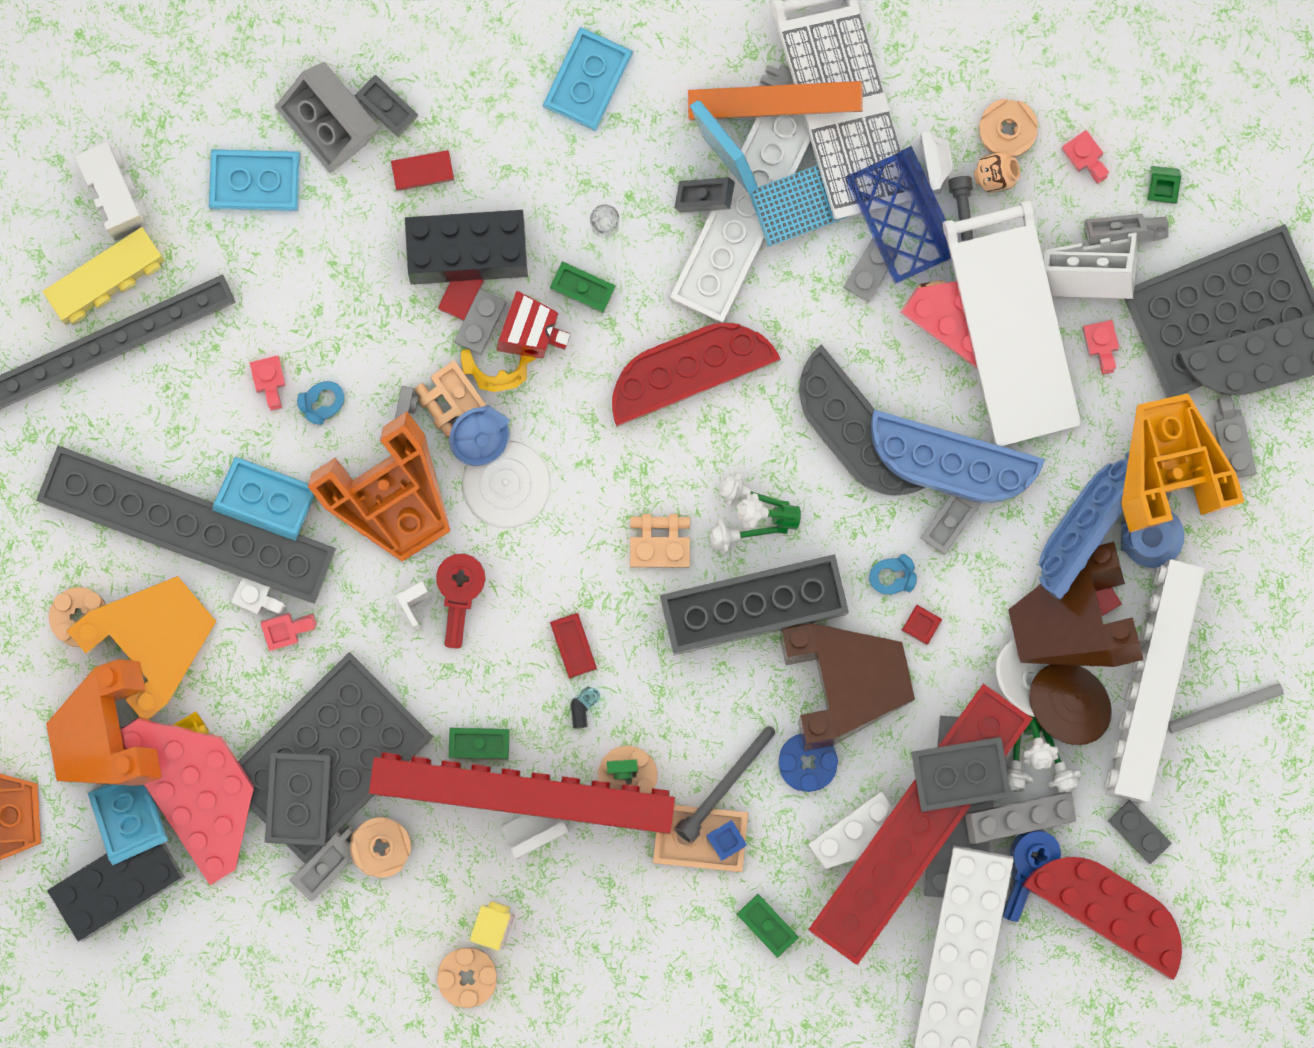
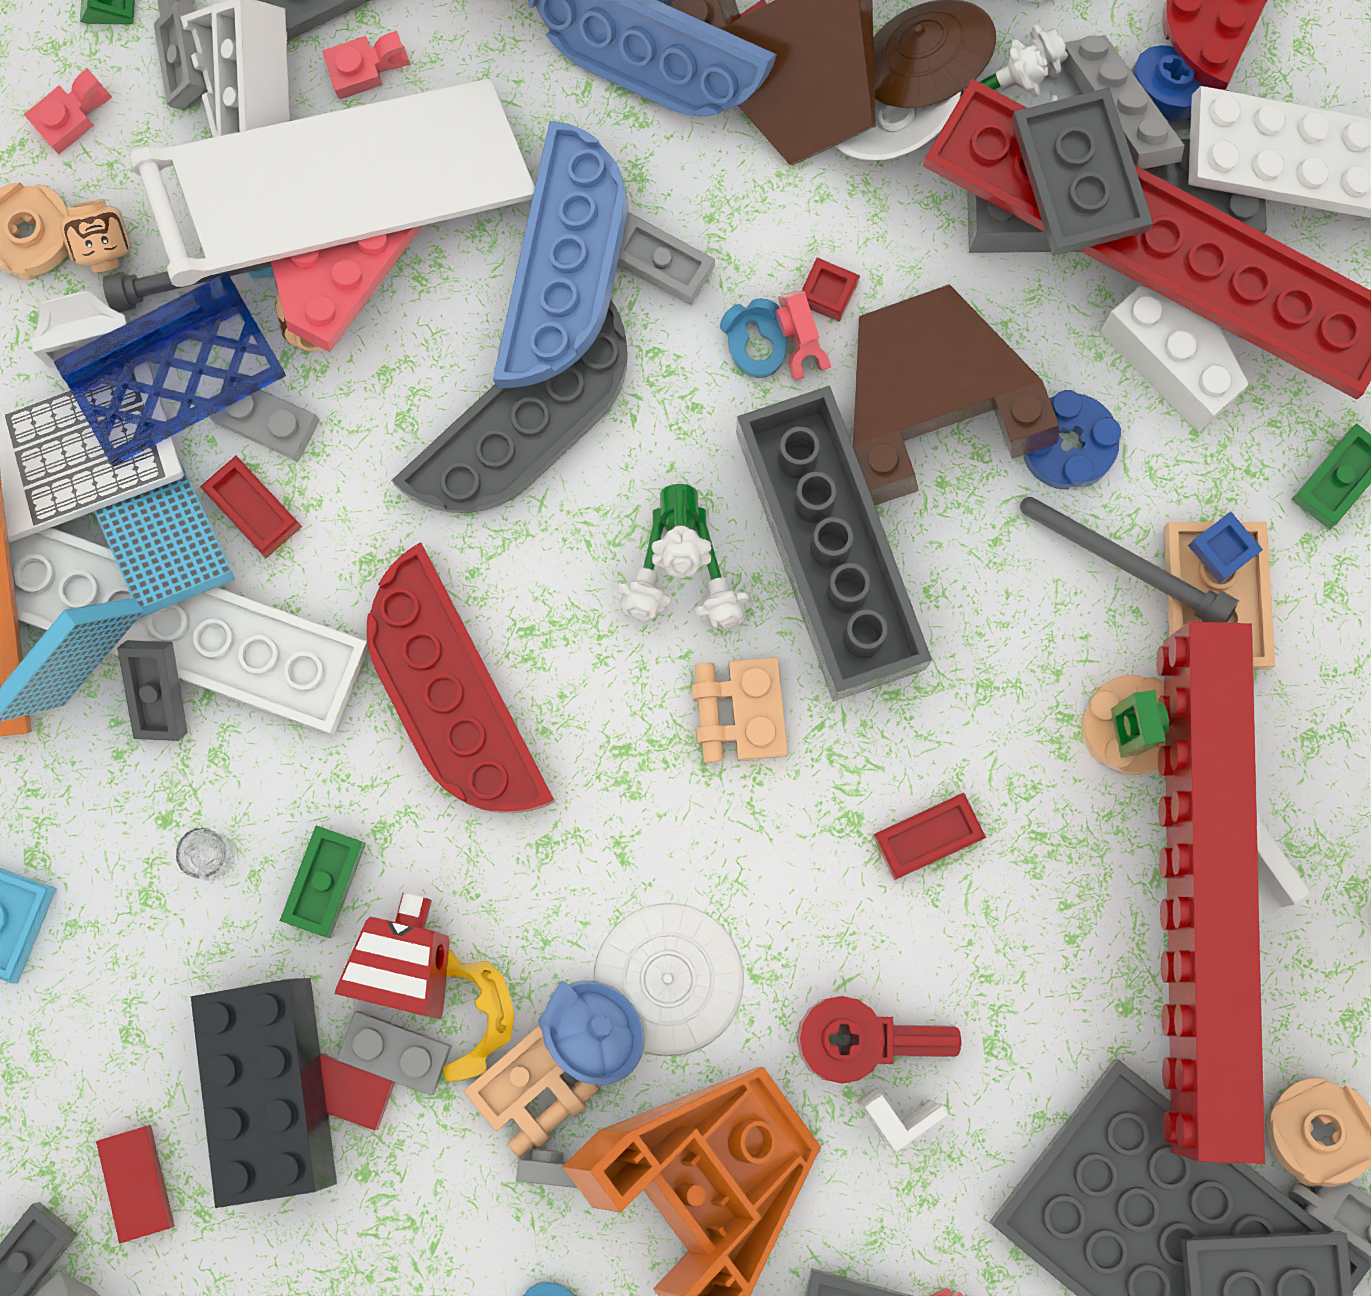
camera: 90 degrees left, 5 degrees down
green plate [449,728,510,759] -> none
arm [571,687,600,729] -> none
none -> red tile [200,455,302,558]
none -> coral plate [775,290,831,380]

